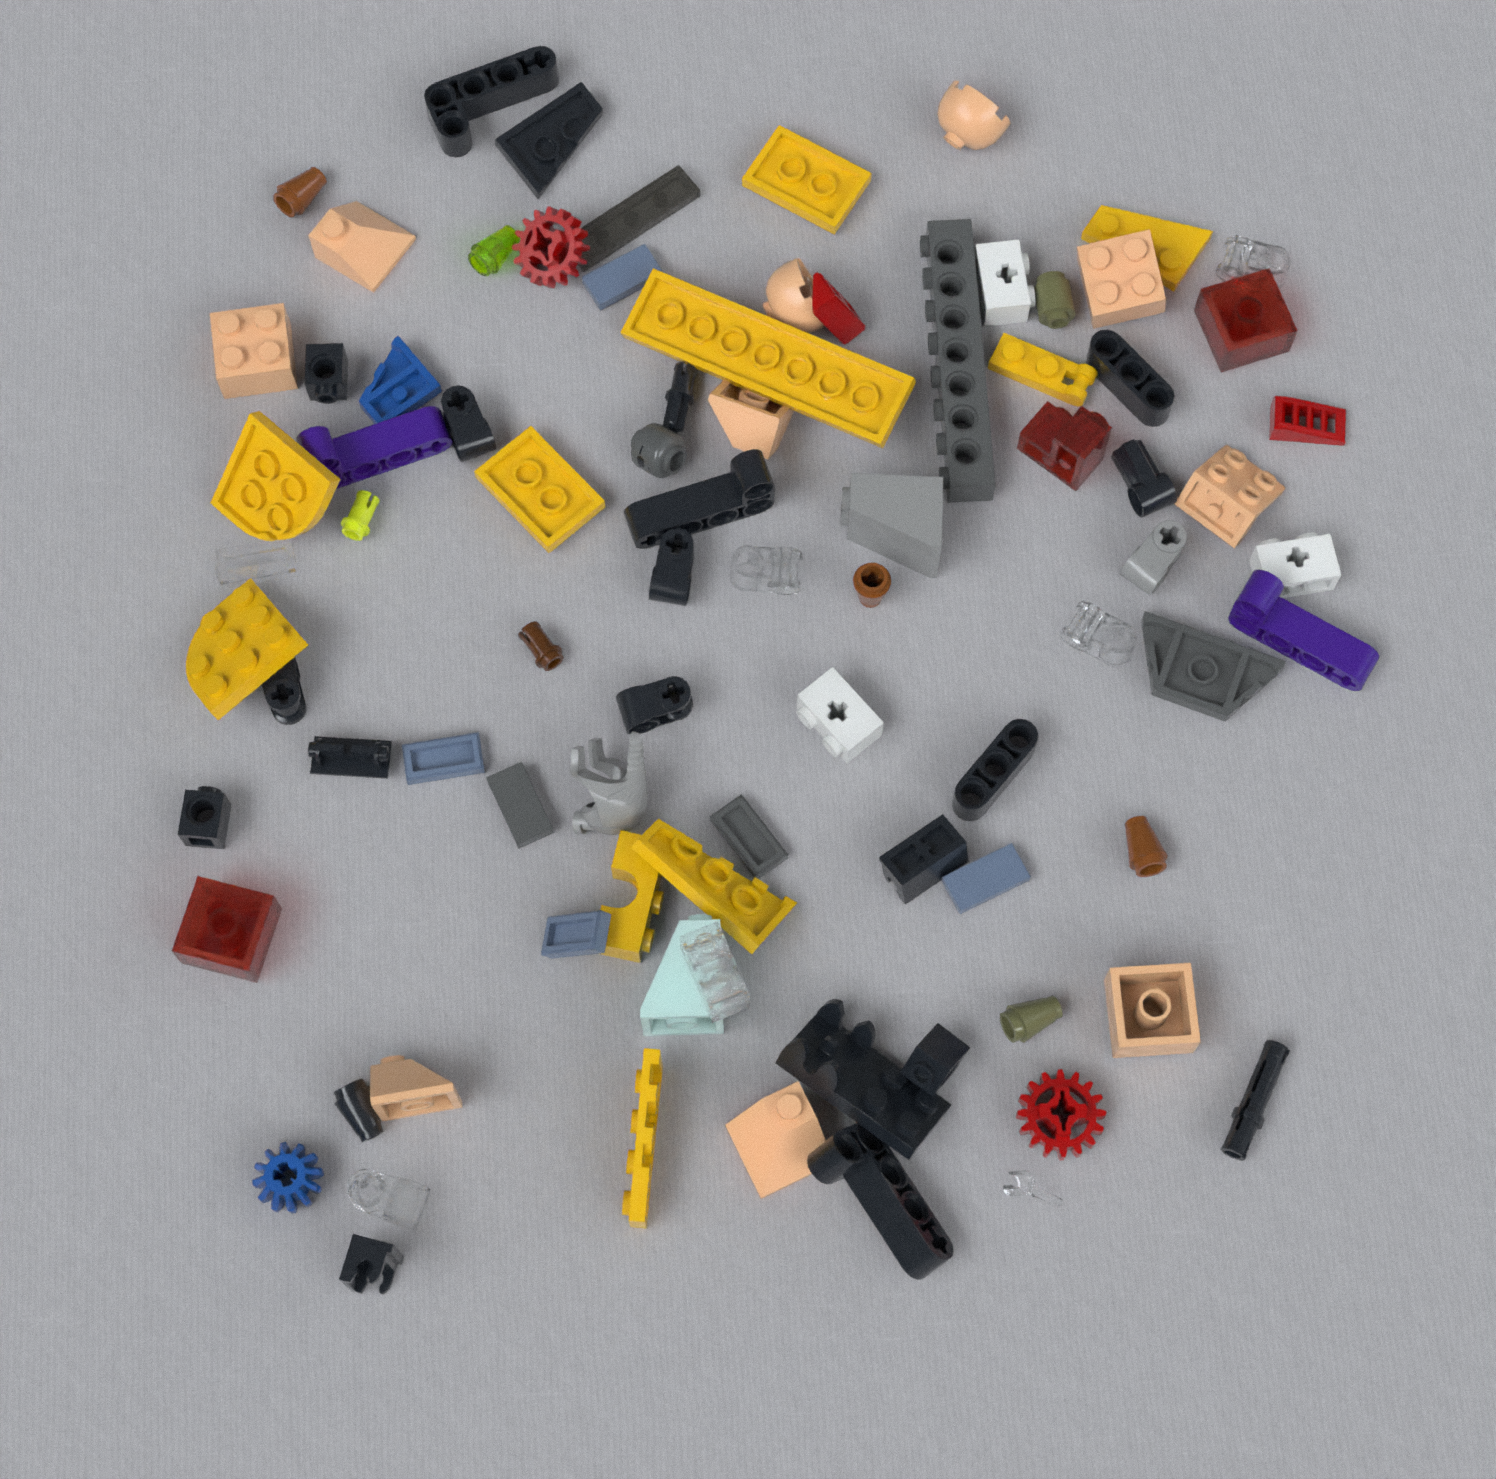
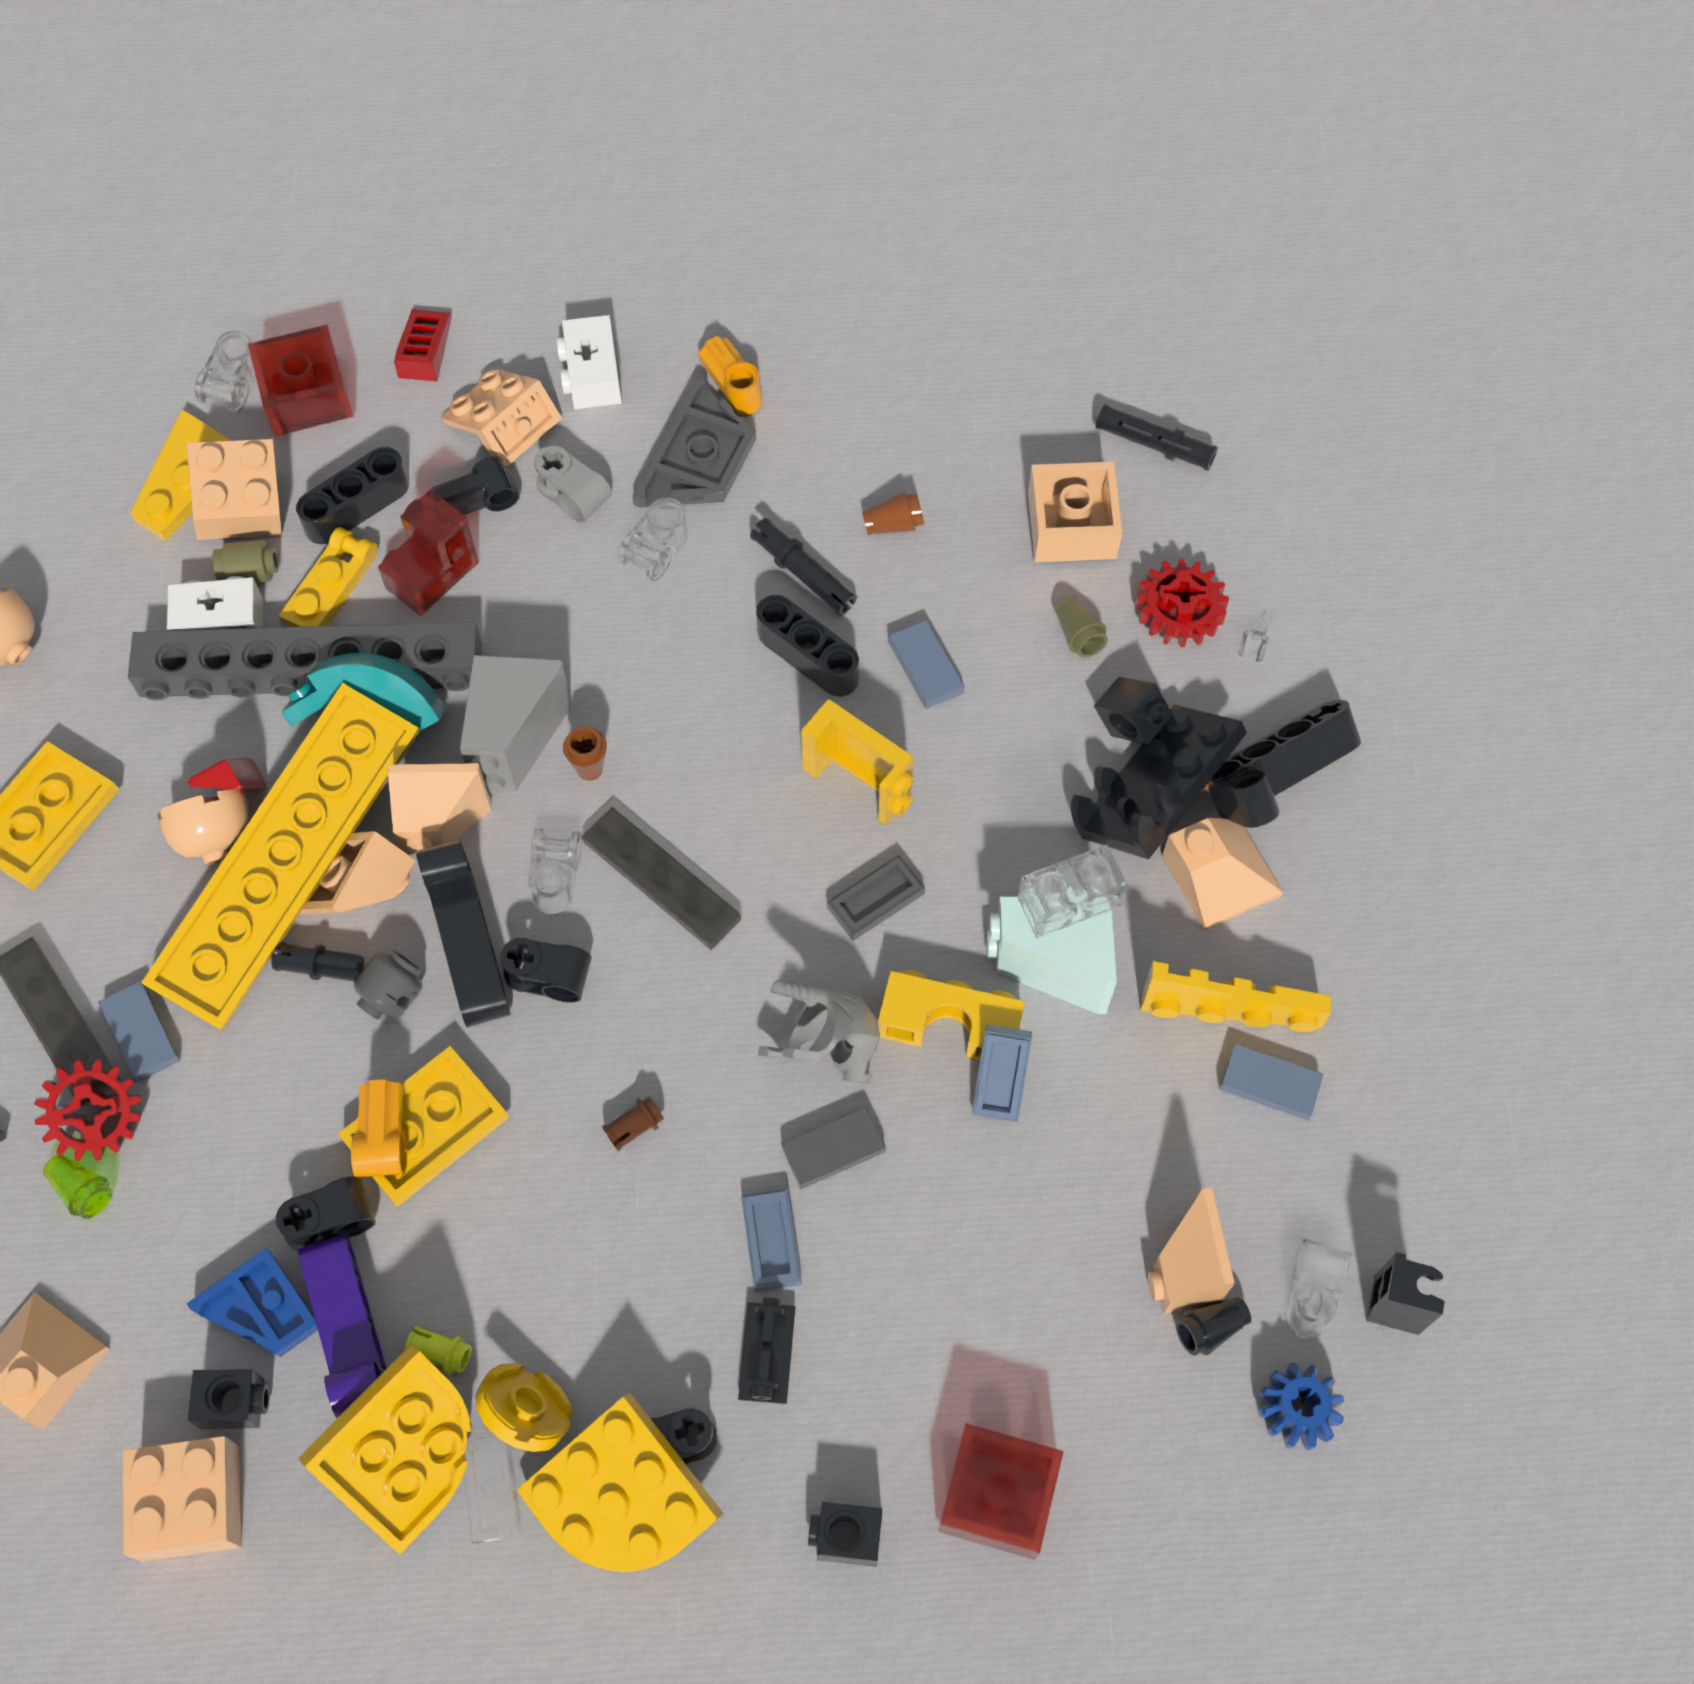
camera: 90 degrees left, 5 degrees down
black piece [616,676,693,735] -> none
yellow wing [631,818,797,954] -> none
white brick [796,667,884,764] -> none
black hinge [879,814,969,905] -> none
dark purple beam [1228,569,1379,691] -> none
none -> teal arch [281,653,446,732]
none -> light orange piece [351,1079,407,1177]
none -> light nougat slope [388,763,491,854]
none -> yellow tile [475,1363,572,1452]
none -> clear smoke tile [582,807,741,950]
none -> light orange piece [698,335,763,416]
none -> black pin [750,518,857,616]
none -> yellow panel [801,699,915,825]
none -> sand blue tile [1219,1044,1324,1120]

